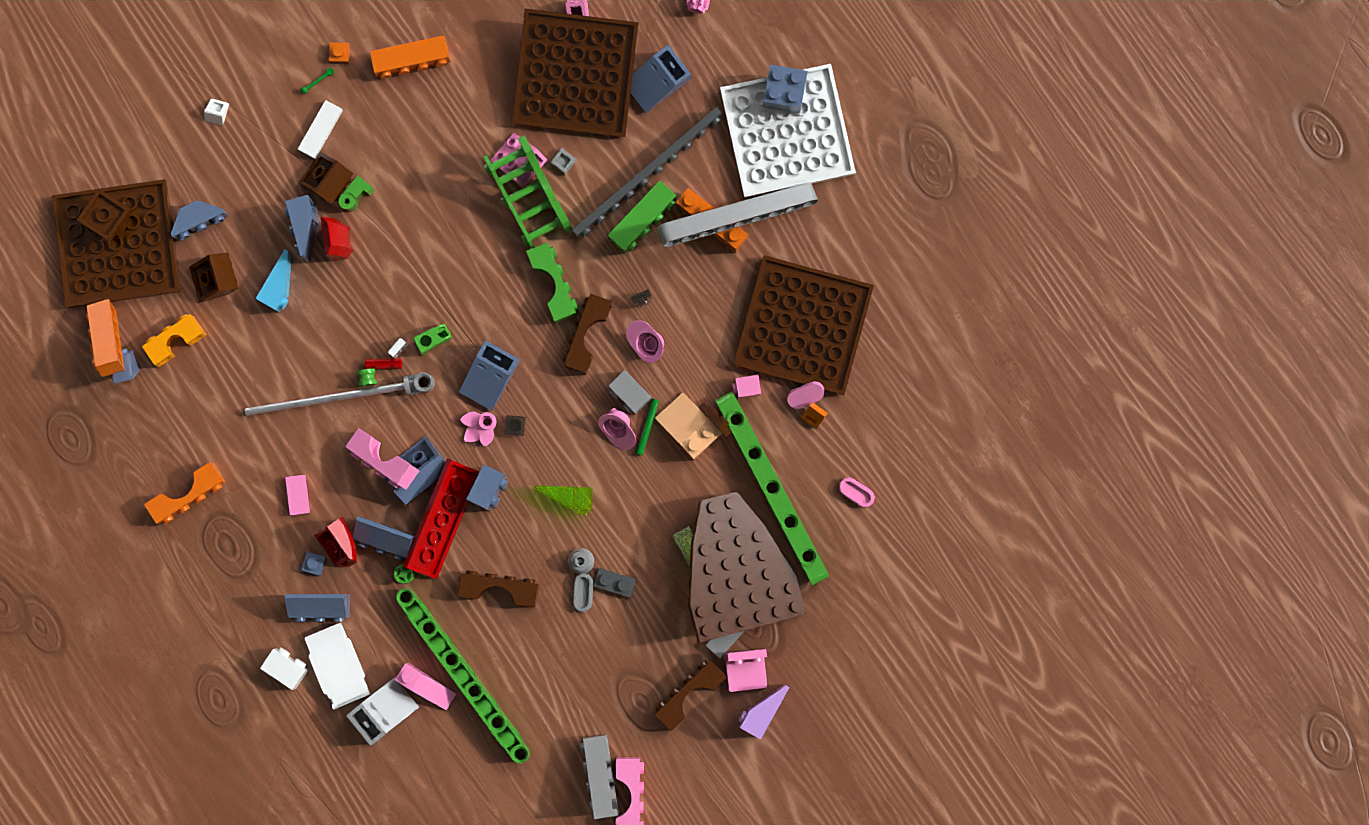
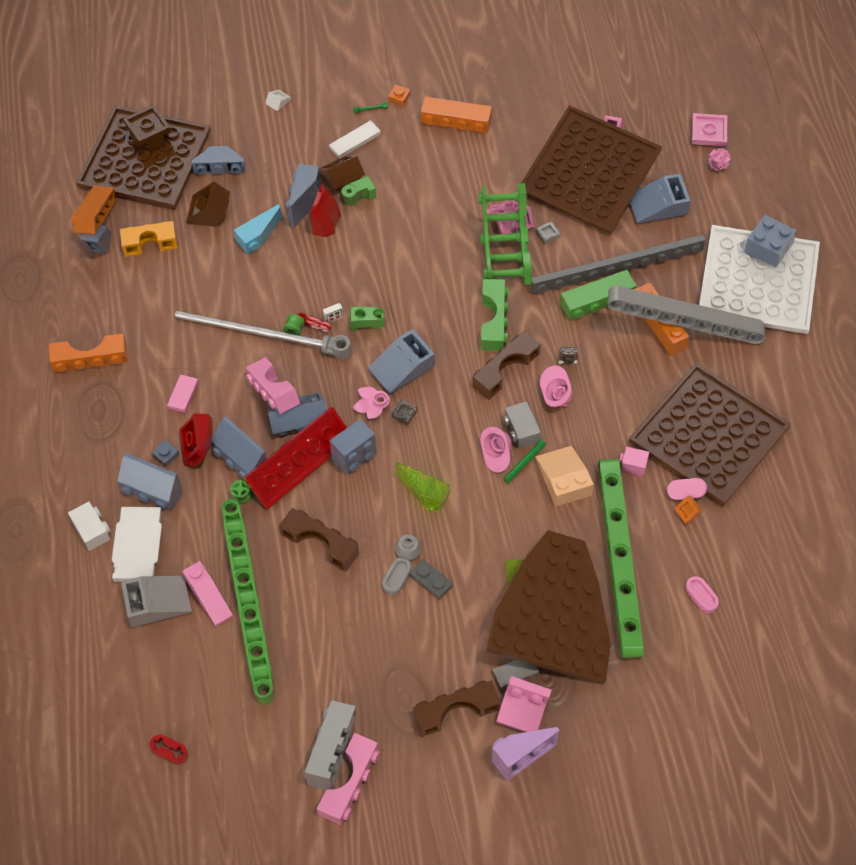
camera: 25 degrees right, 25 degrees down
reddish brown plate [698,403,732,437] -> none

